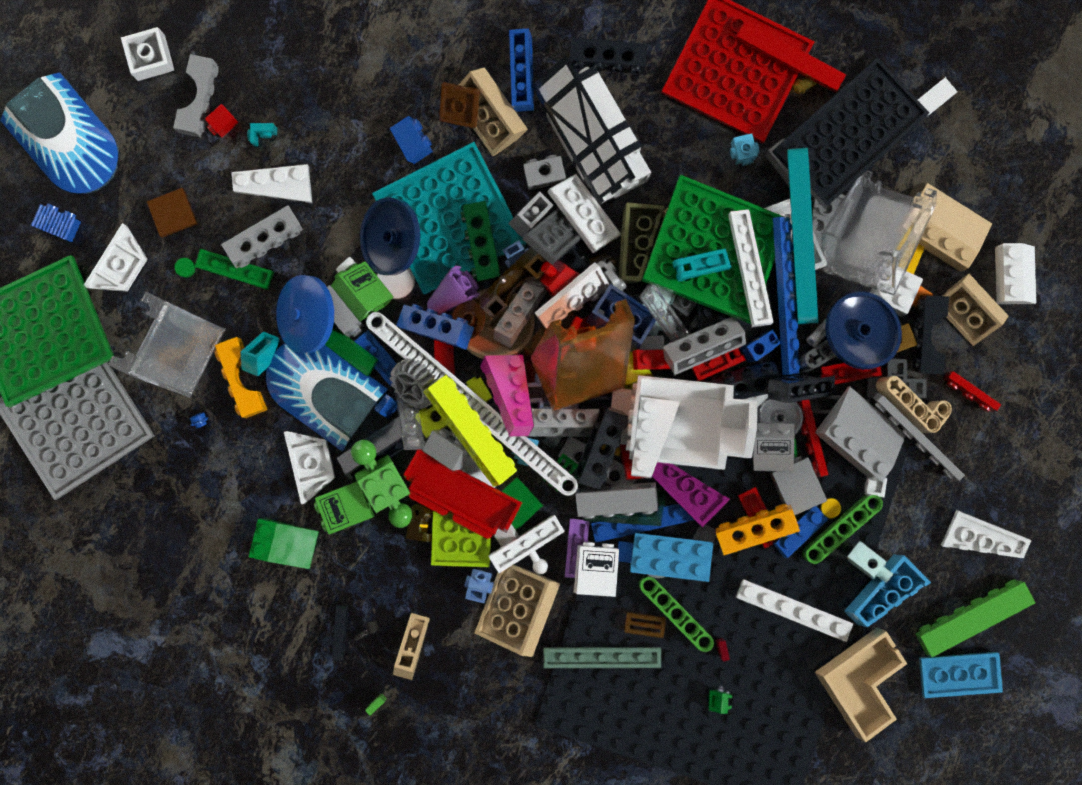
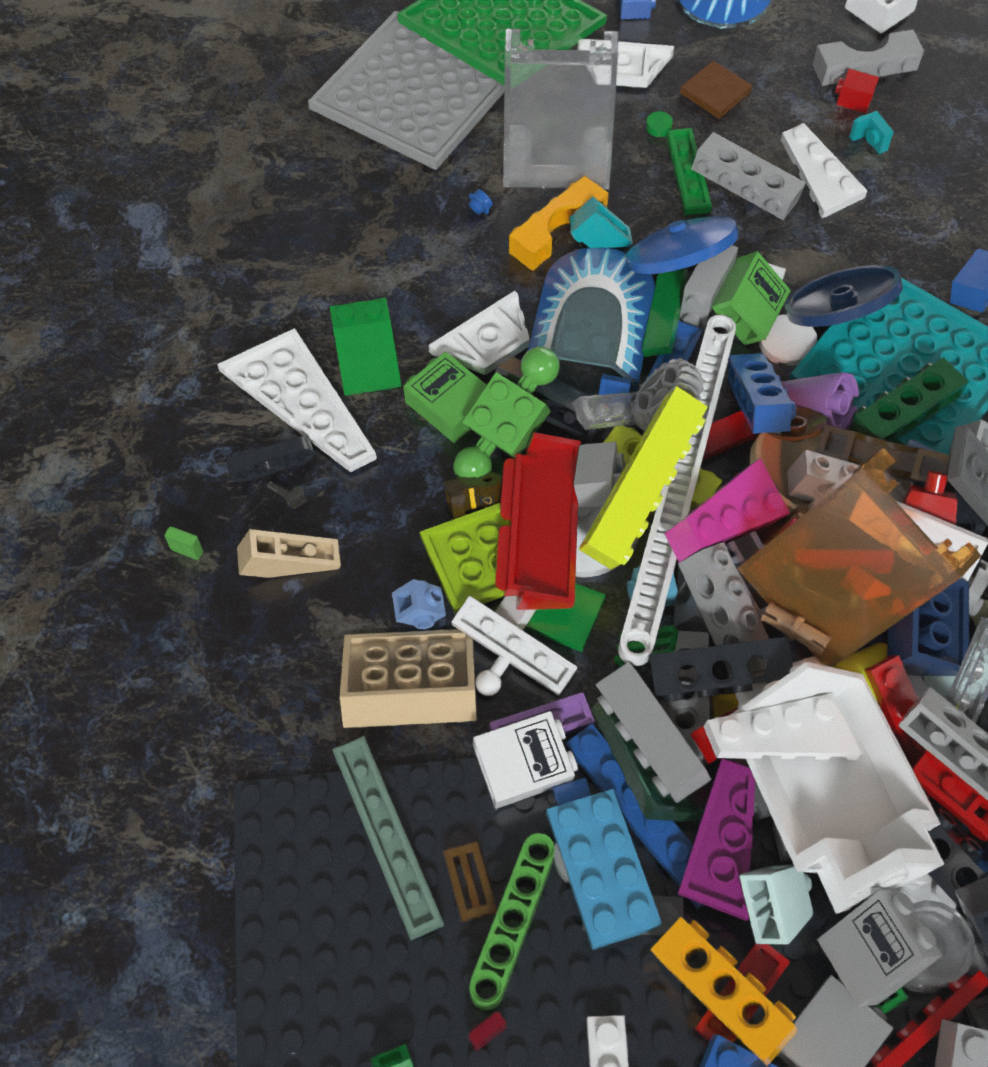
camera: 65 degrees right, 25 degrees down
none -> white wing [217,328,377,472]
none -> light aqua torso [739,865,813,944]
none -> medium nougat pin [761,602,832,656]

